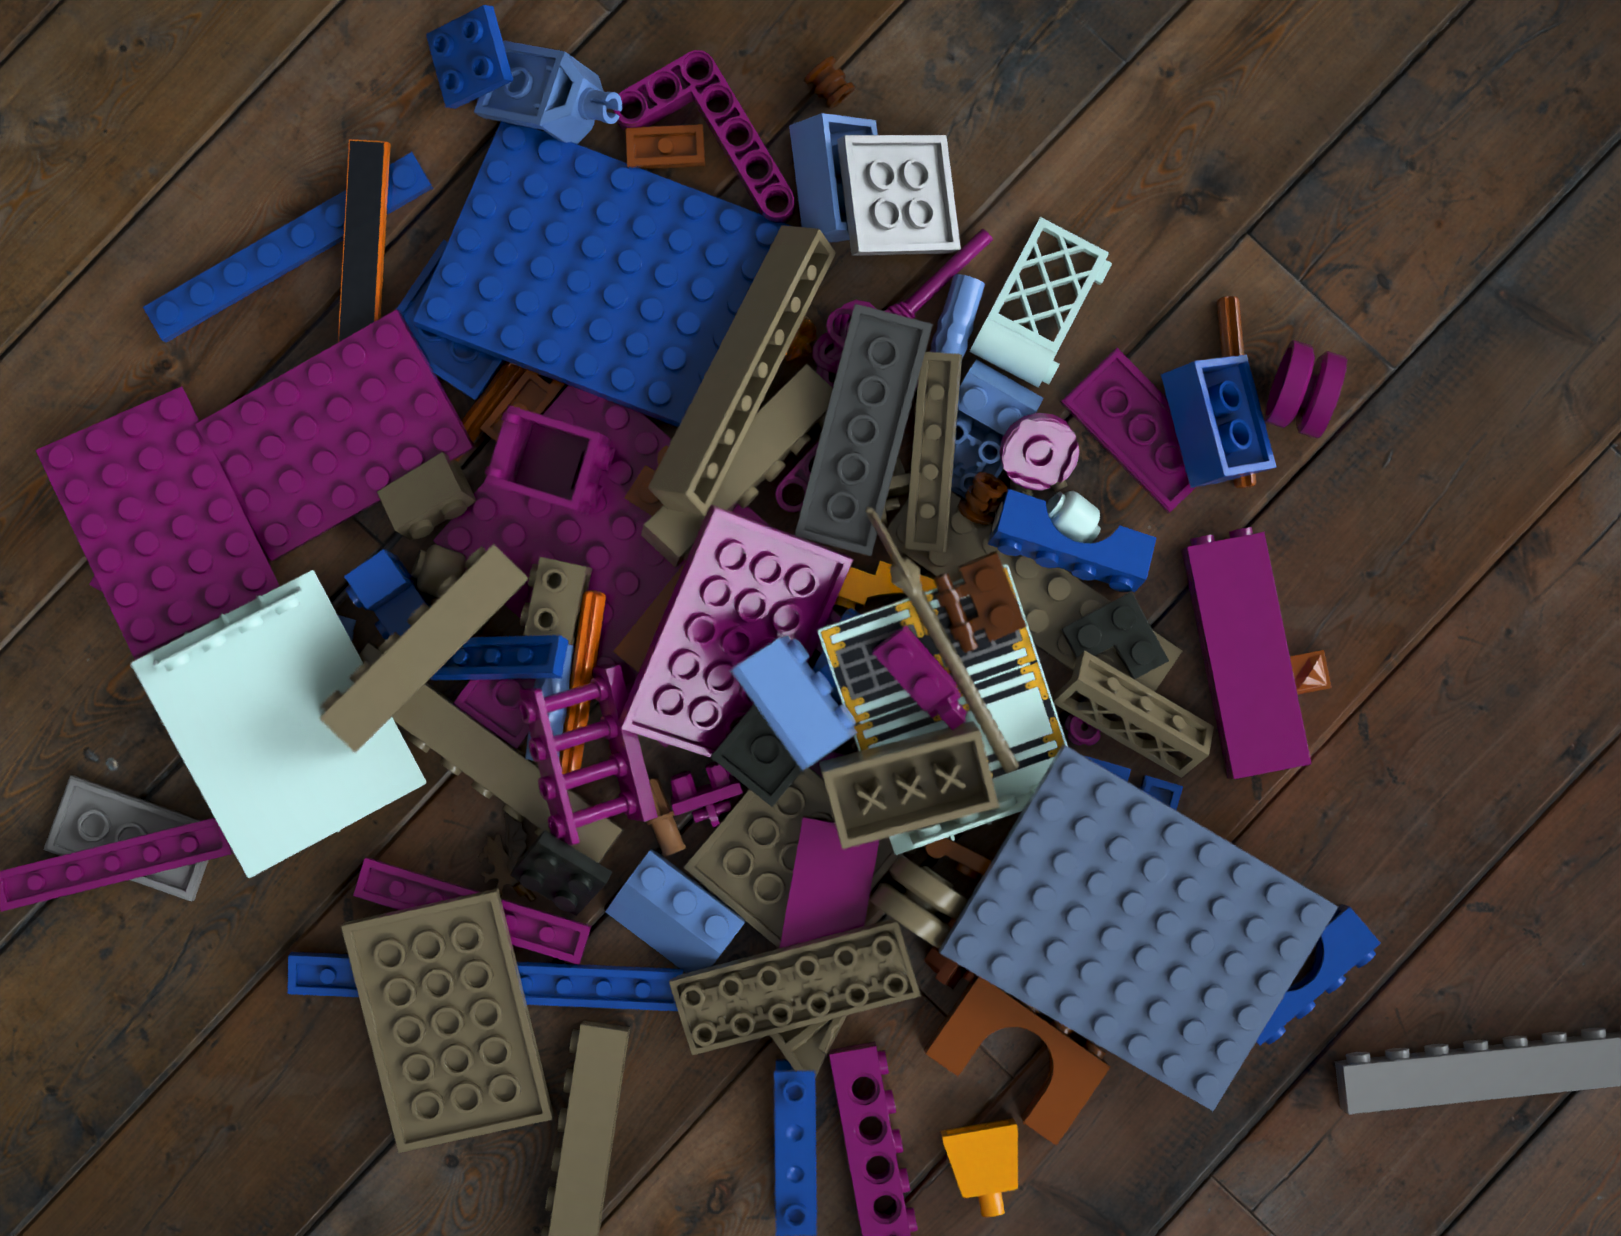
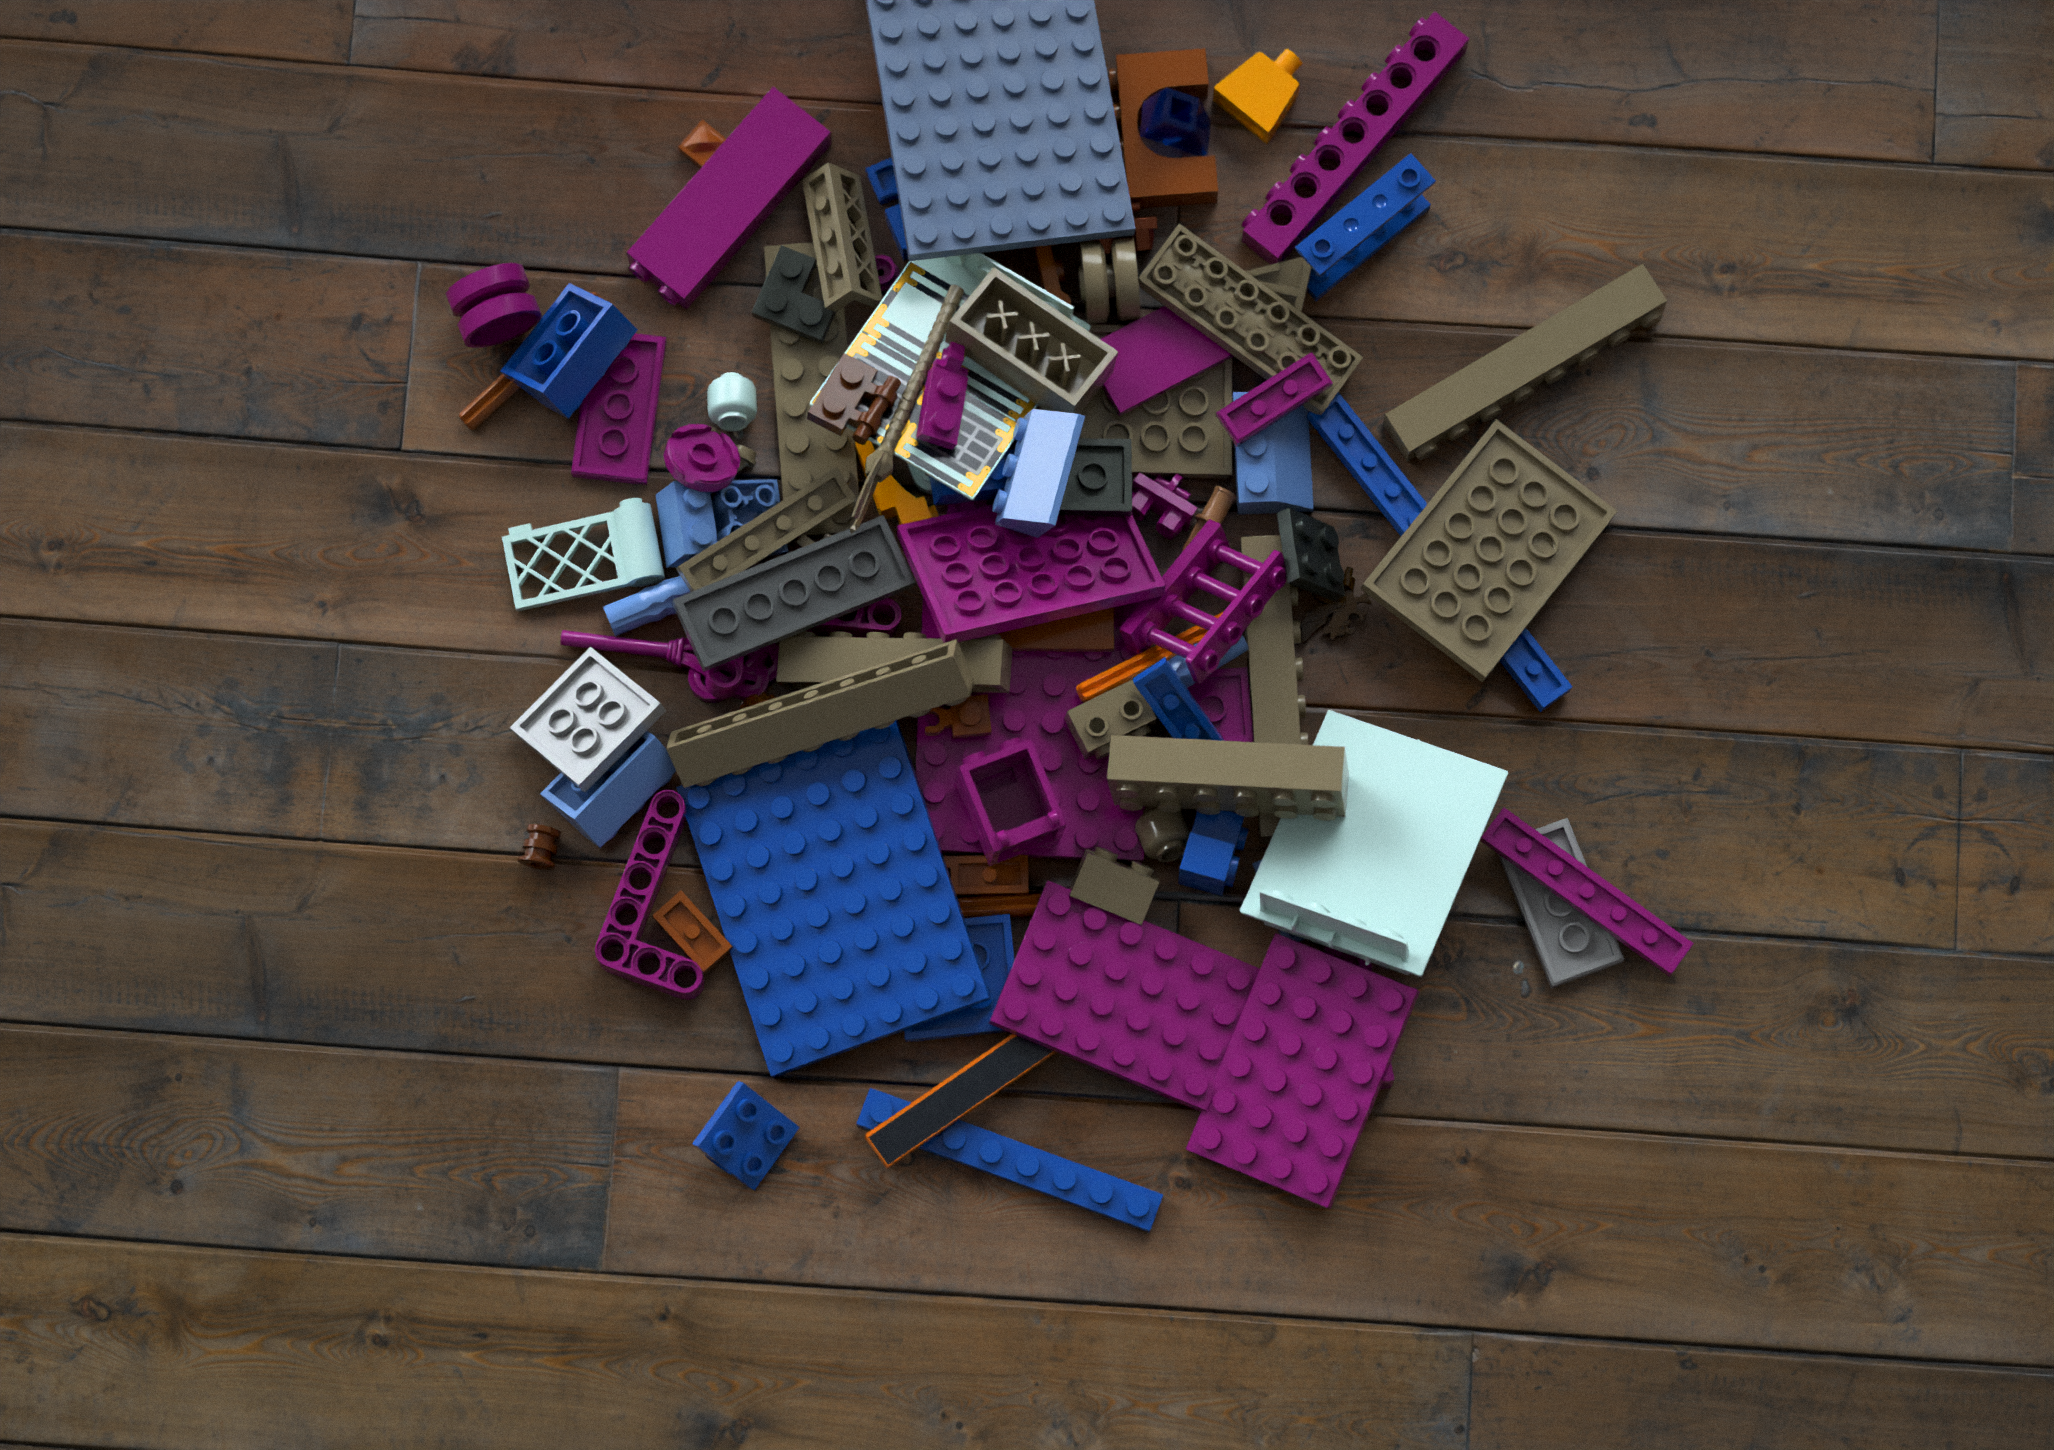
camera: 130 degrees left, 10 degrees down
magenta plate [353,857,592,965] -> none
medium blue plate [474,41,622,144] -> none
reddish brown bush [957,472,1007,525] -> none
blue arch [988,489,1157,592] -> none
none -> clear blue slope [1140,87,1211,156]
none -> magenta tile [1216,352,1333,447]

